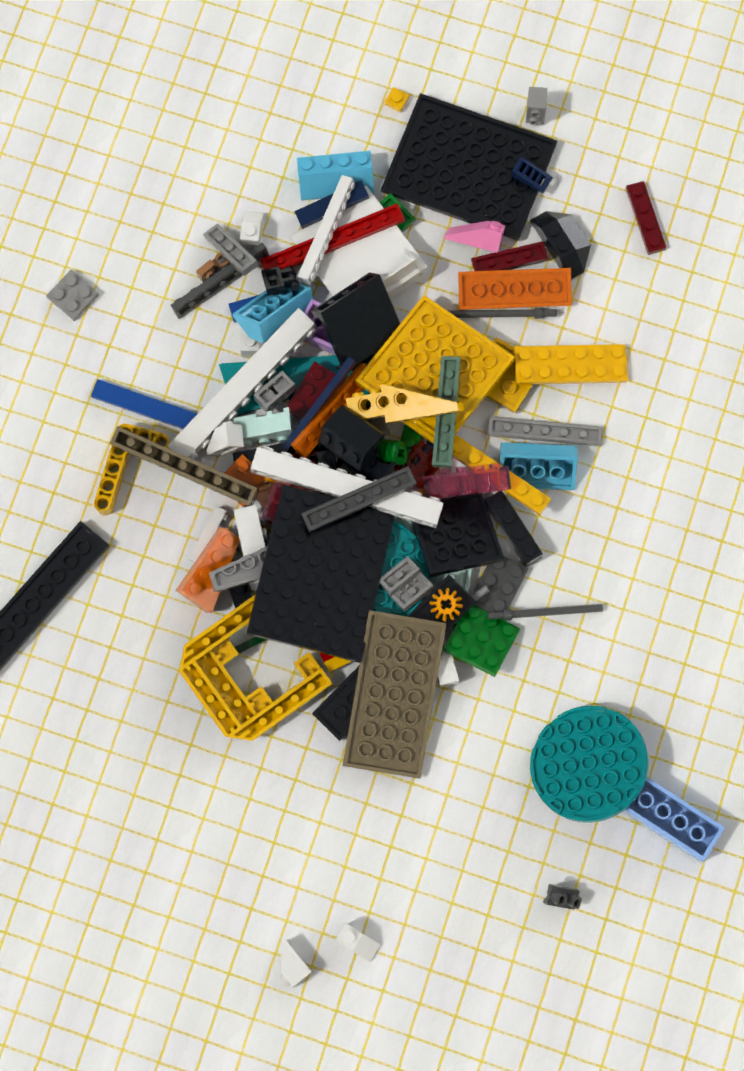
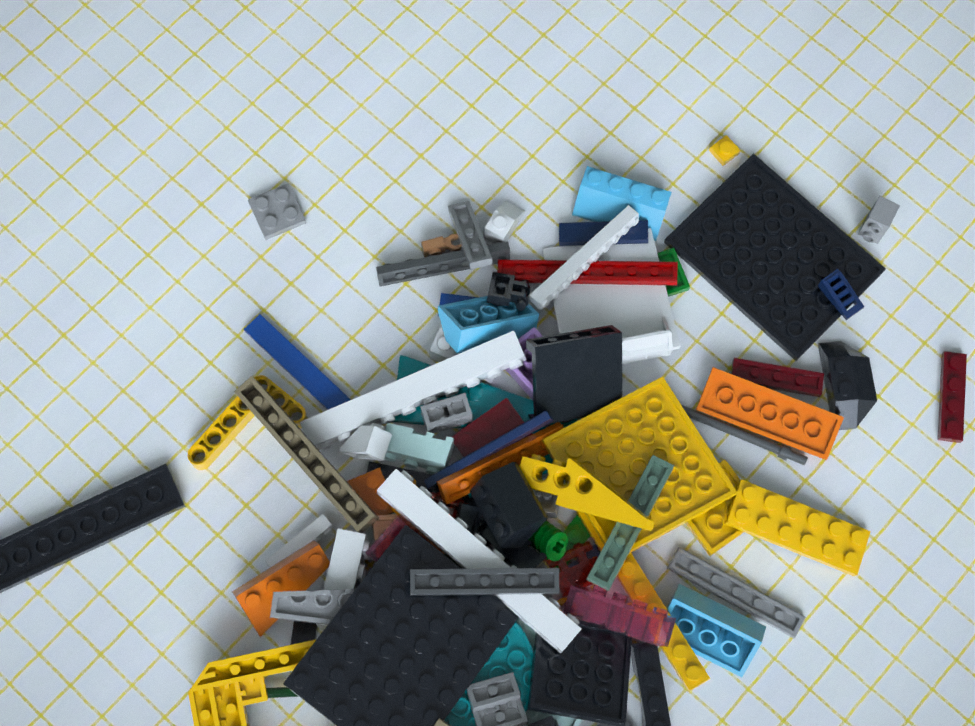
camera: 15 degrees right, 5 degrees down
bright pink slope [444,221,505,253] -> none

